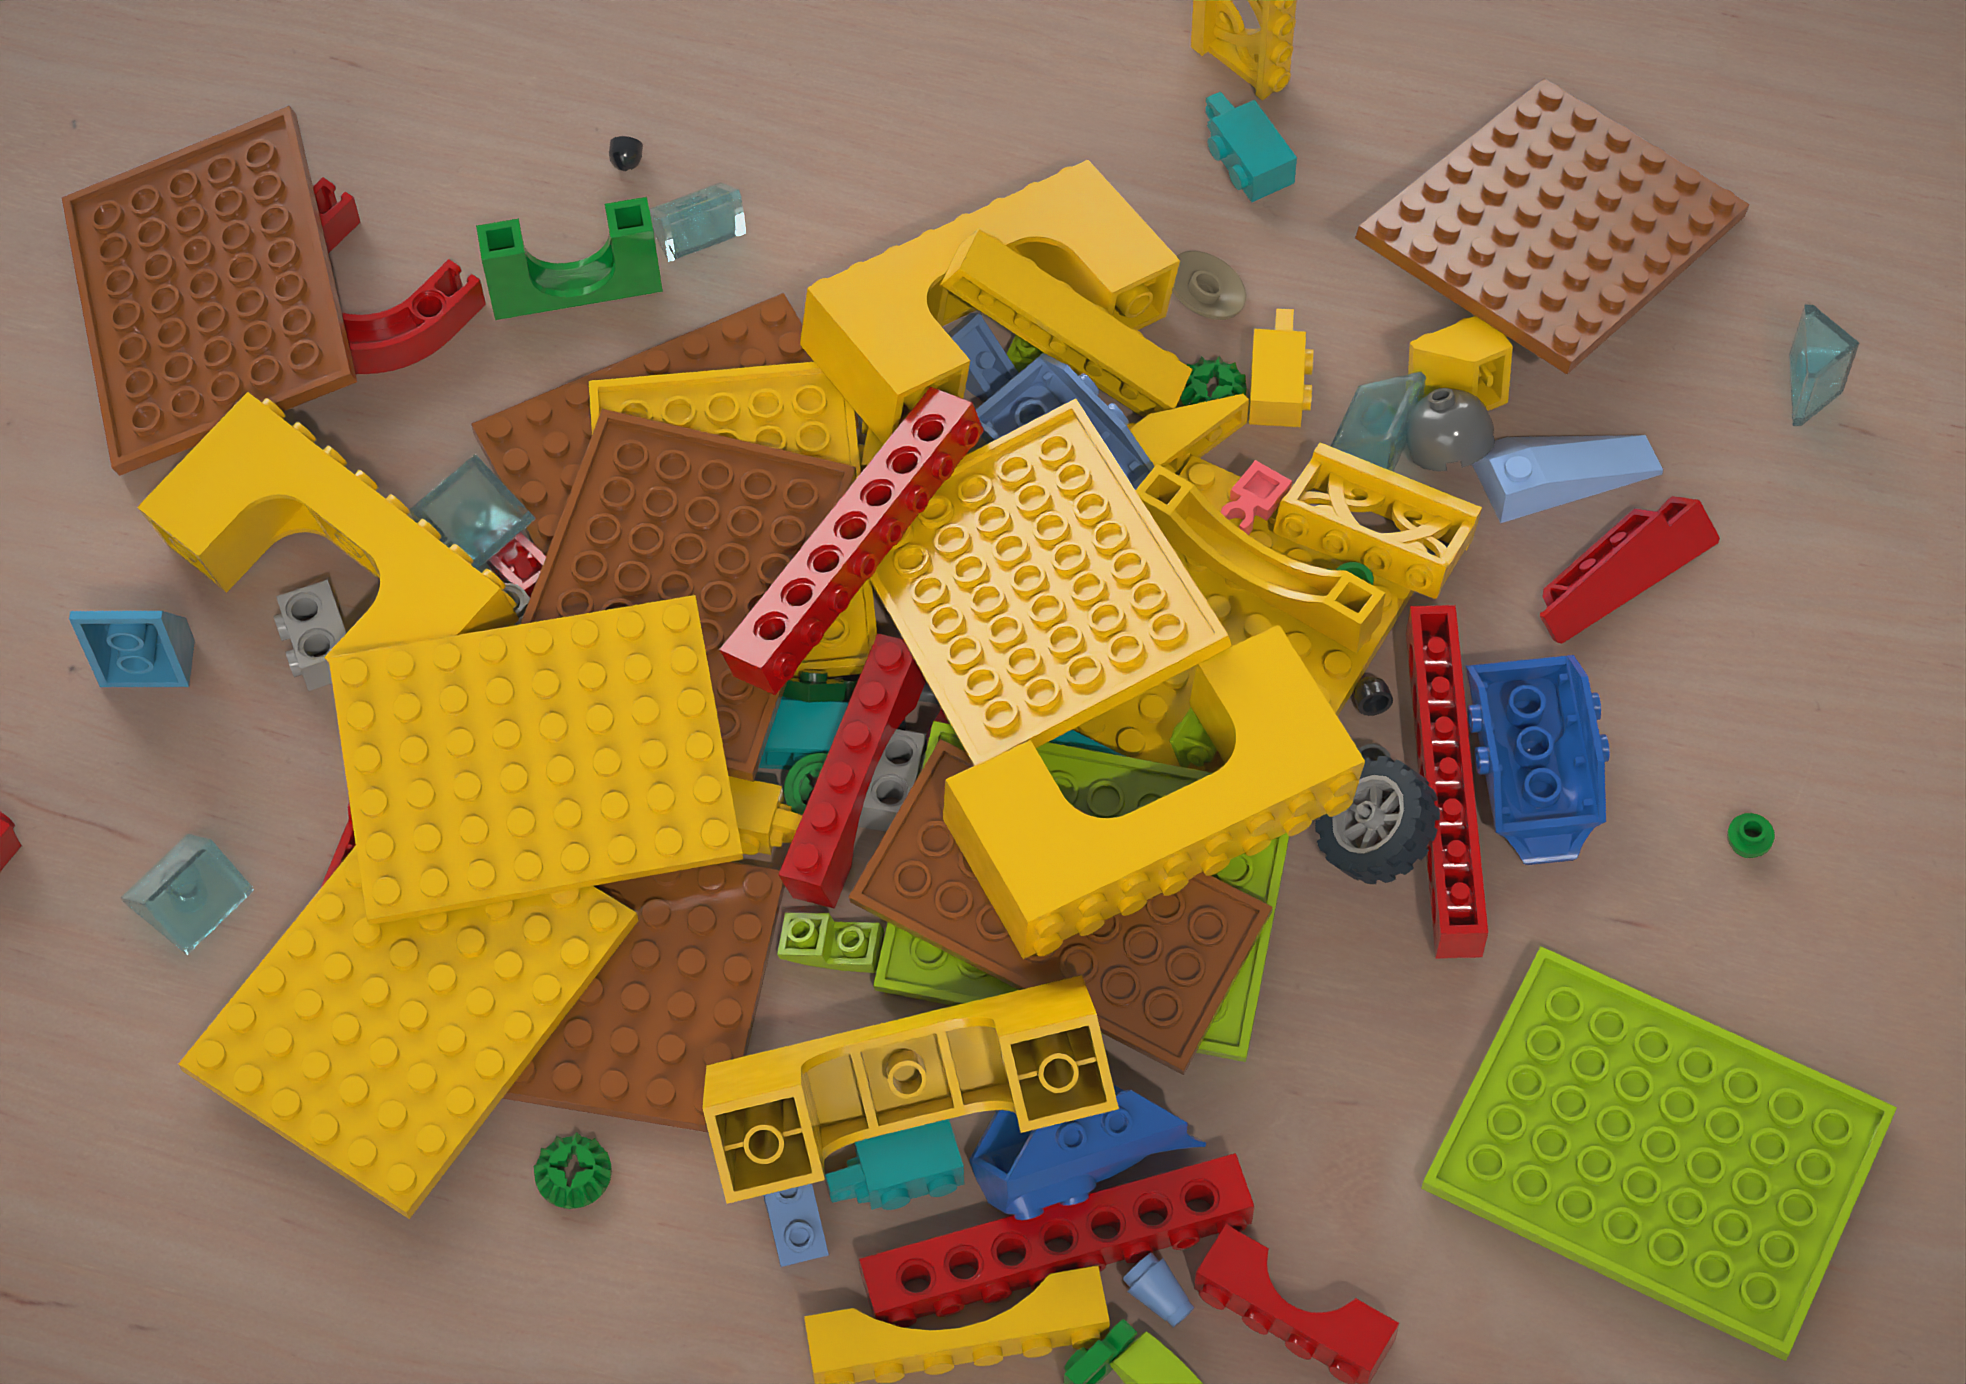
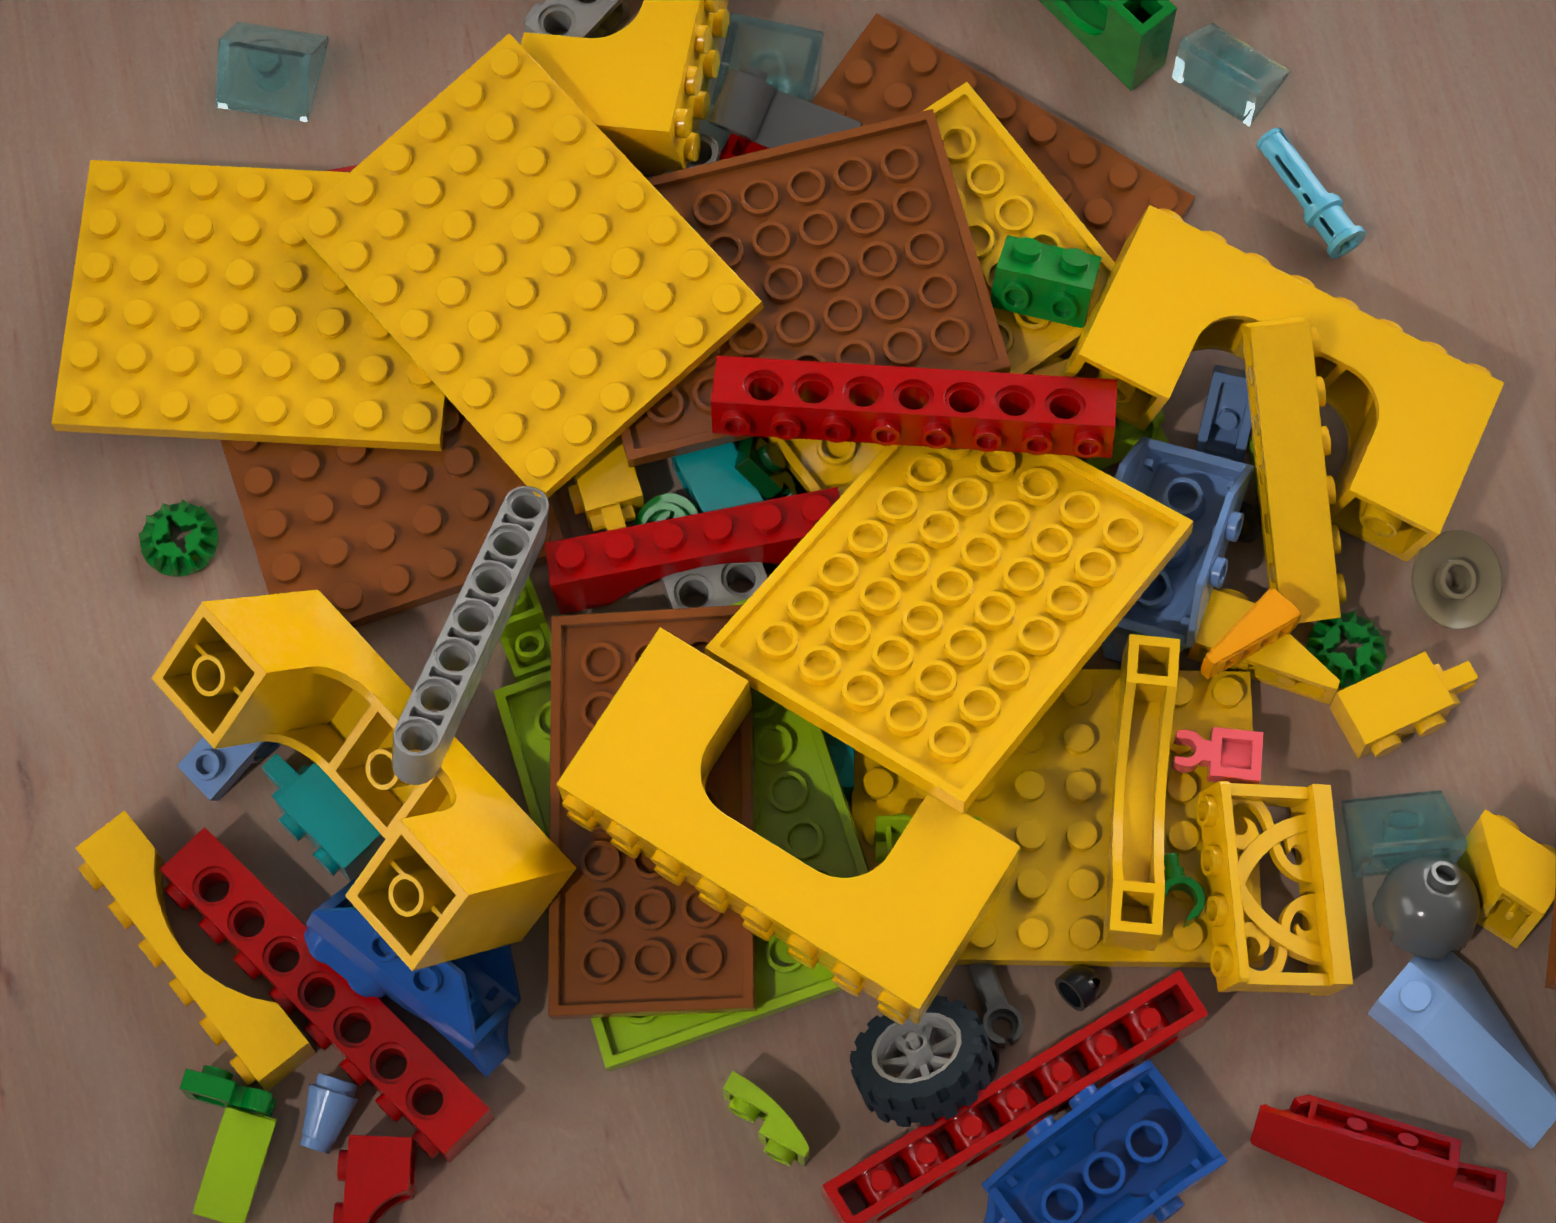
camera: 60 degrees right, 10 degrees up
none -> light grey beam [392,486,549,785]
none -> dark grey door [708,63,863,148]
none -> lime slope [722,1070,810,1166]
none -> green bracket [990,235,1102,328]
none -> light orange slope [1200,588,1302,680]
none -> medium azure pin [1256,127,1366,259]

